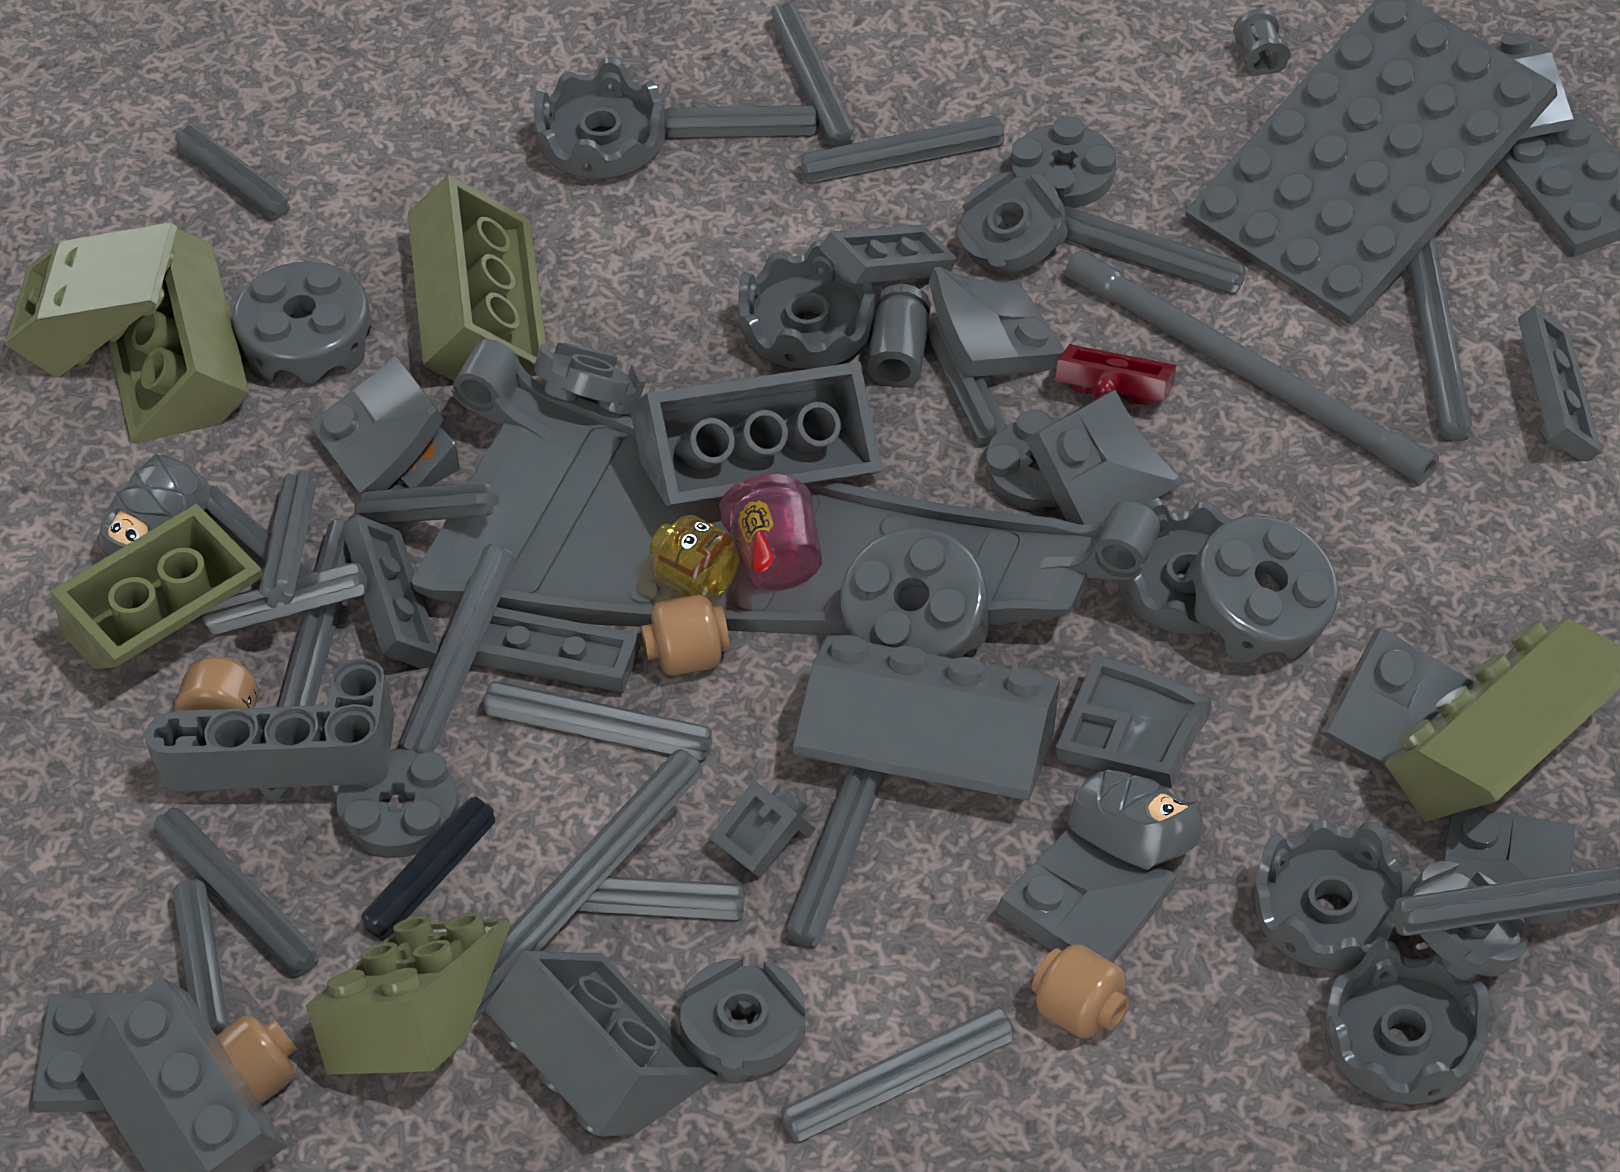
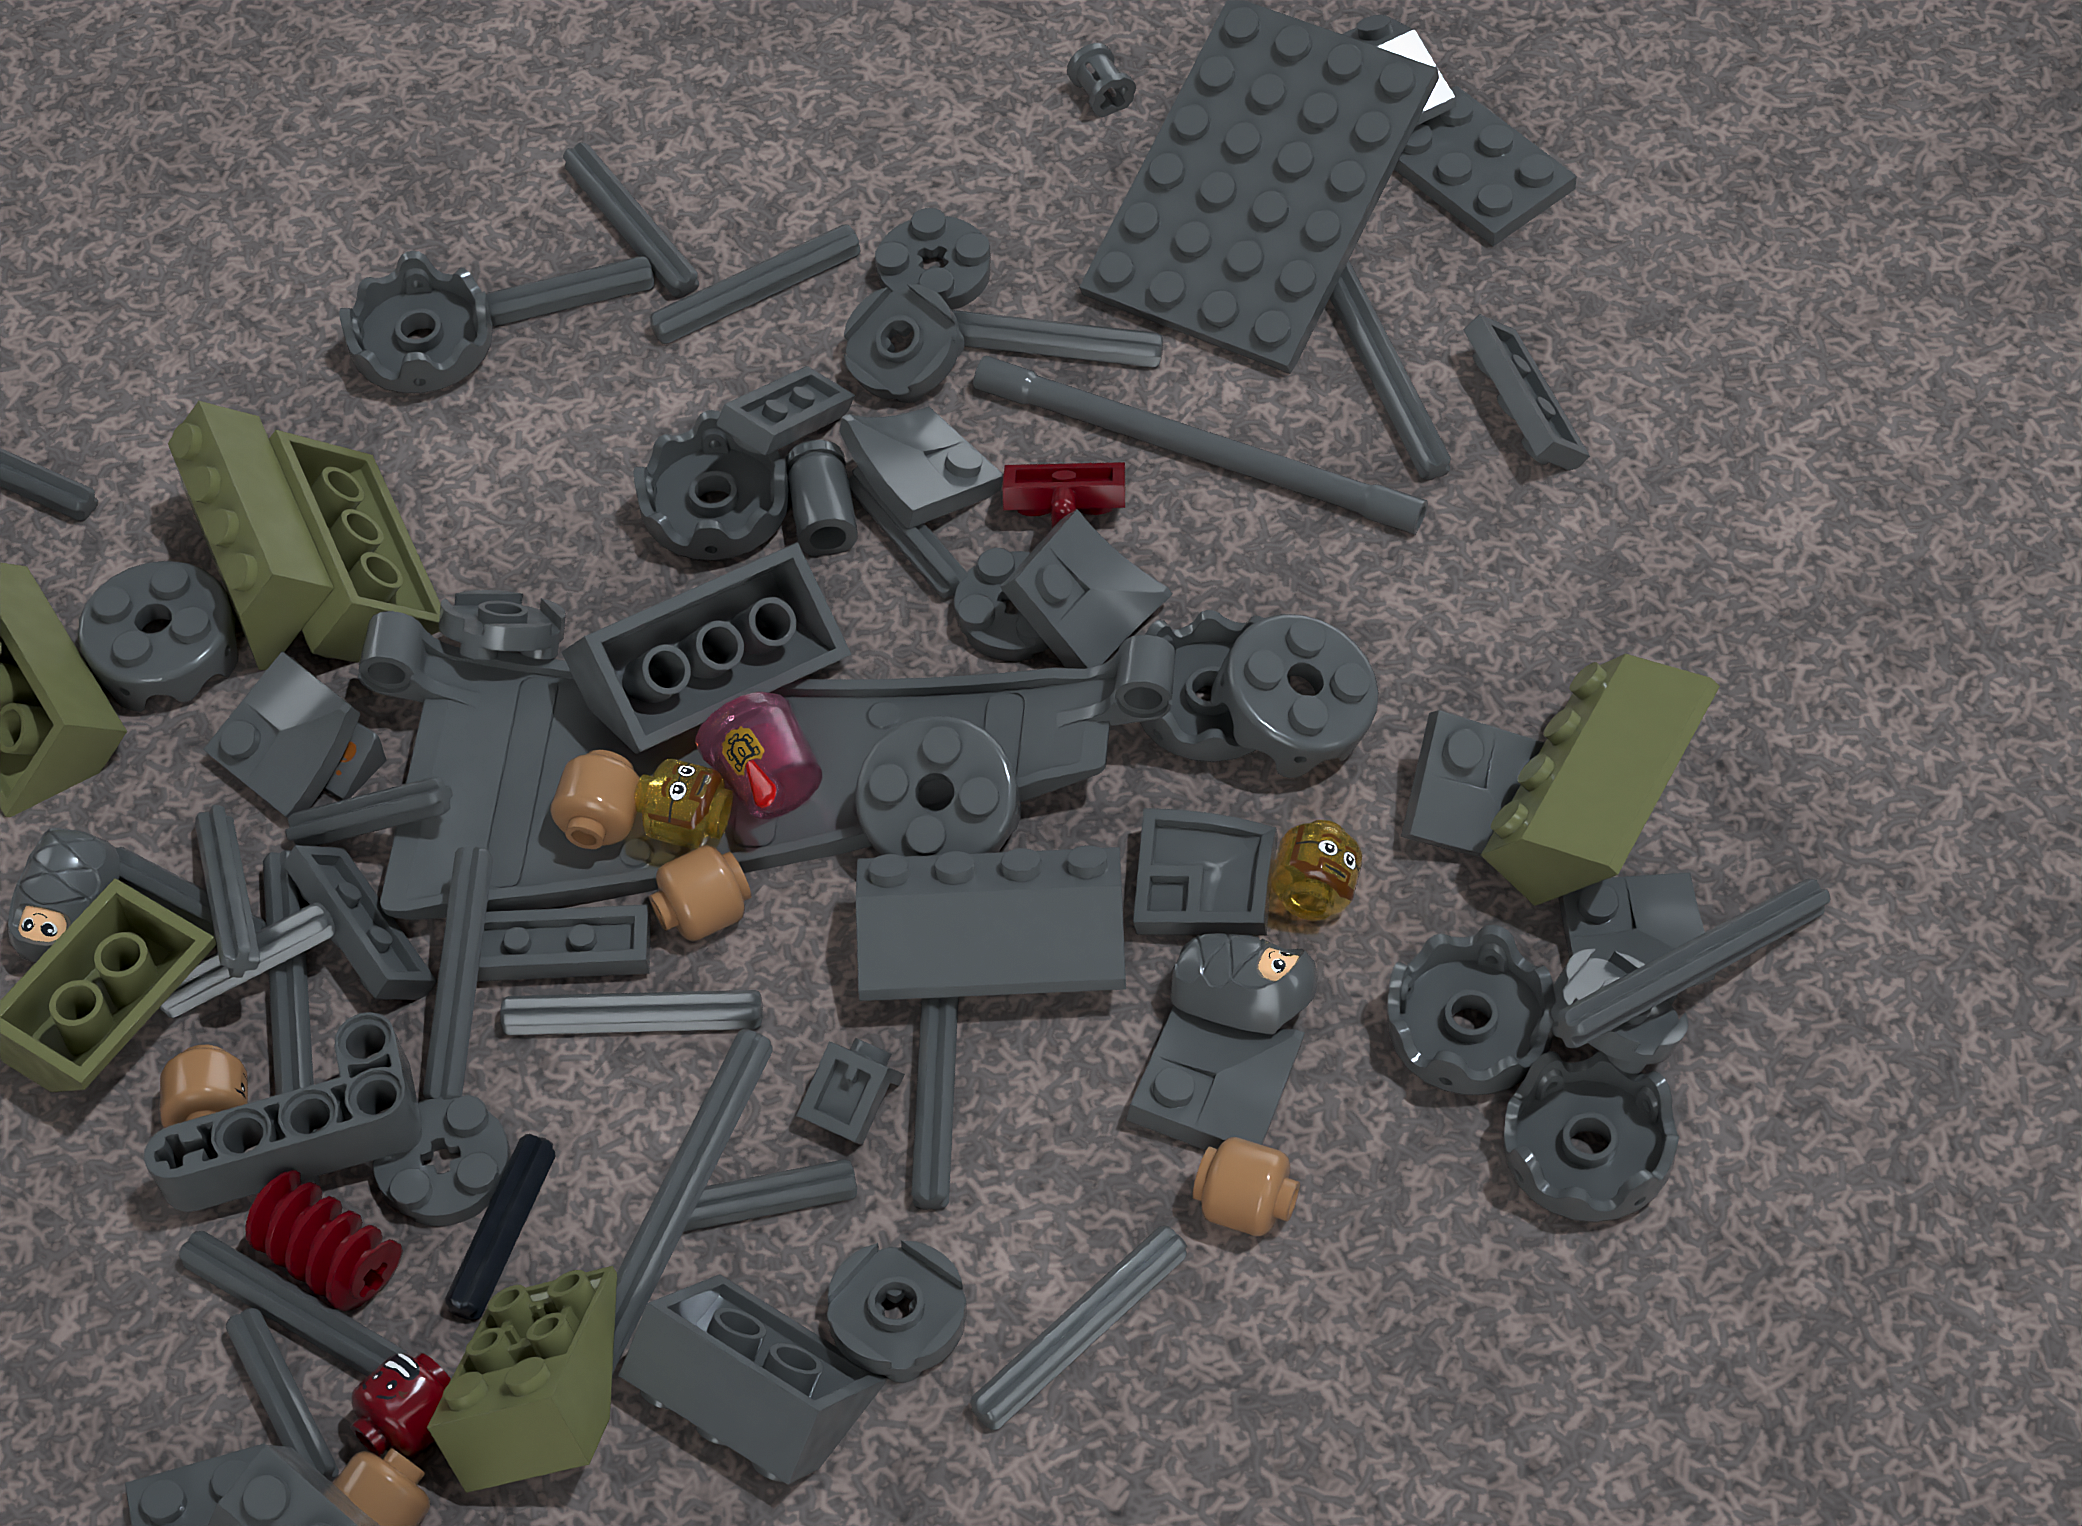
camera: 15 degrees left, 5 degrees up
none -> olive slope [168,401,334,671]
none -> dark red piece [245,1170,403,1311]
none -> dark red head [350,1353,451,1459]
none -> medium nougat head [550,750,644,849]
none -> clear yellow head [1271,820,1363,921]

